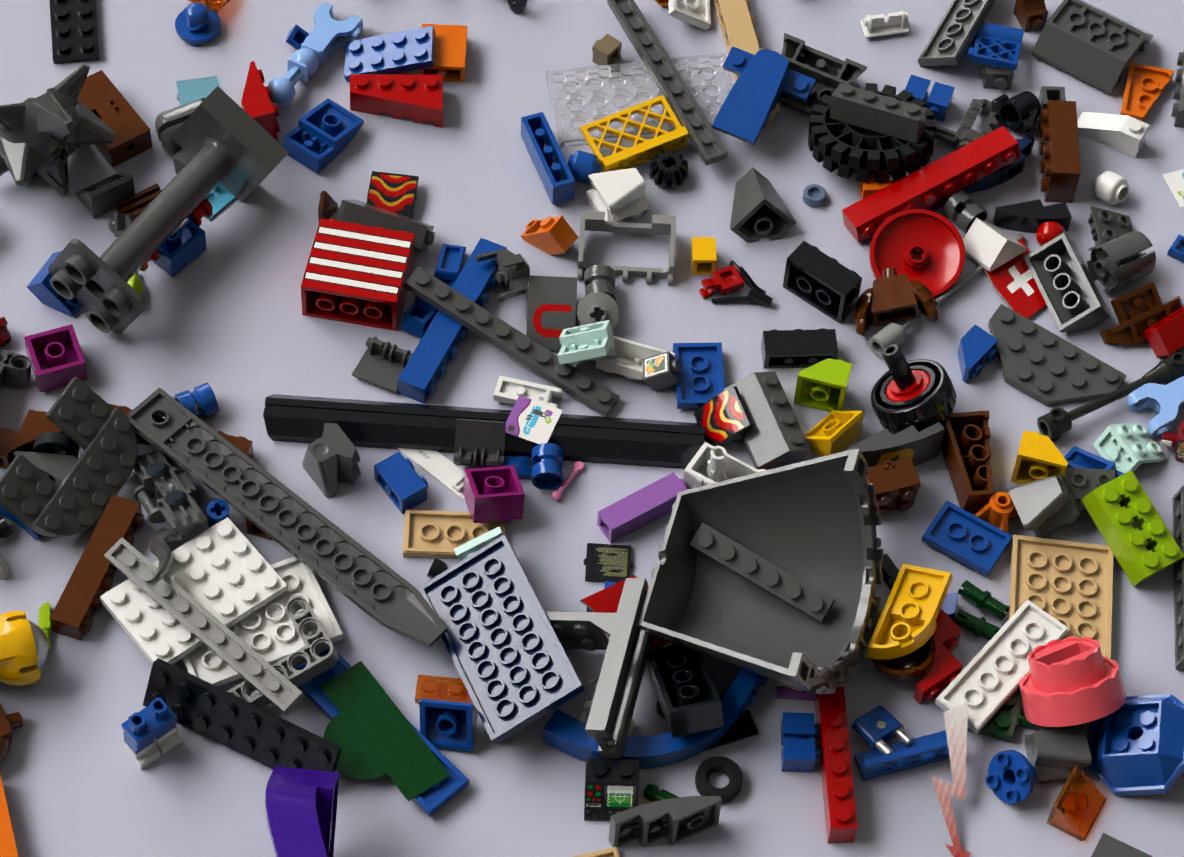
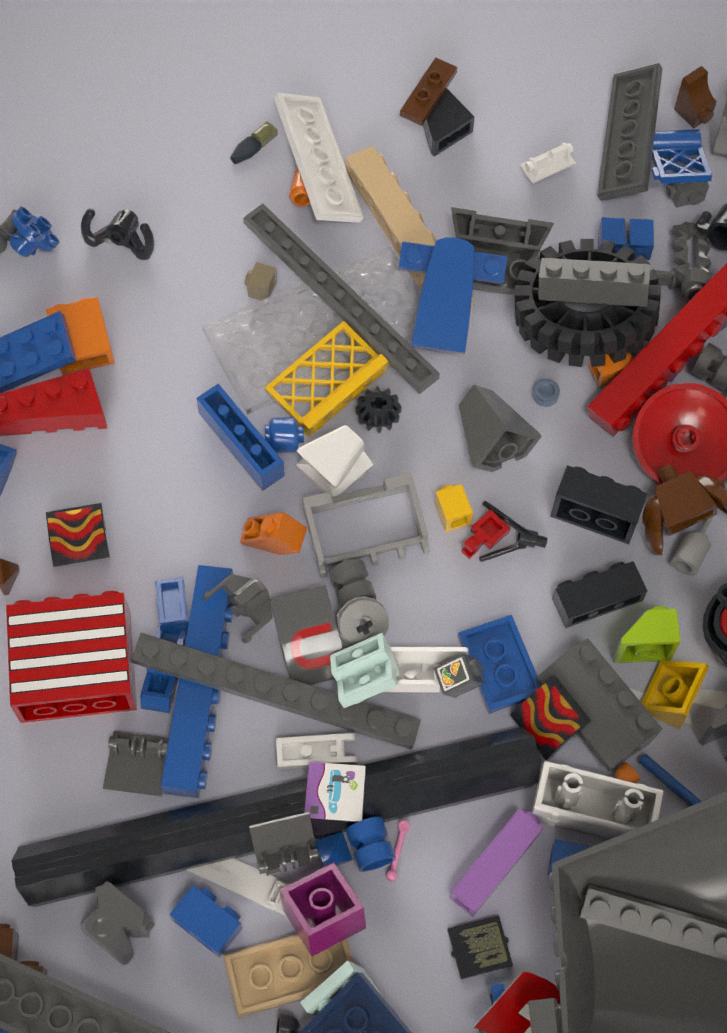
camera: 15 degrees left, 10 degrees up
dark grey slope [336,200,435,249] -> none

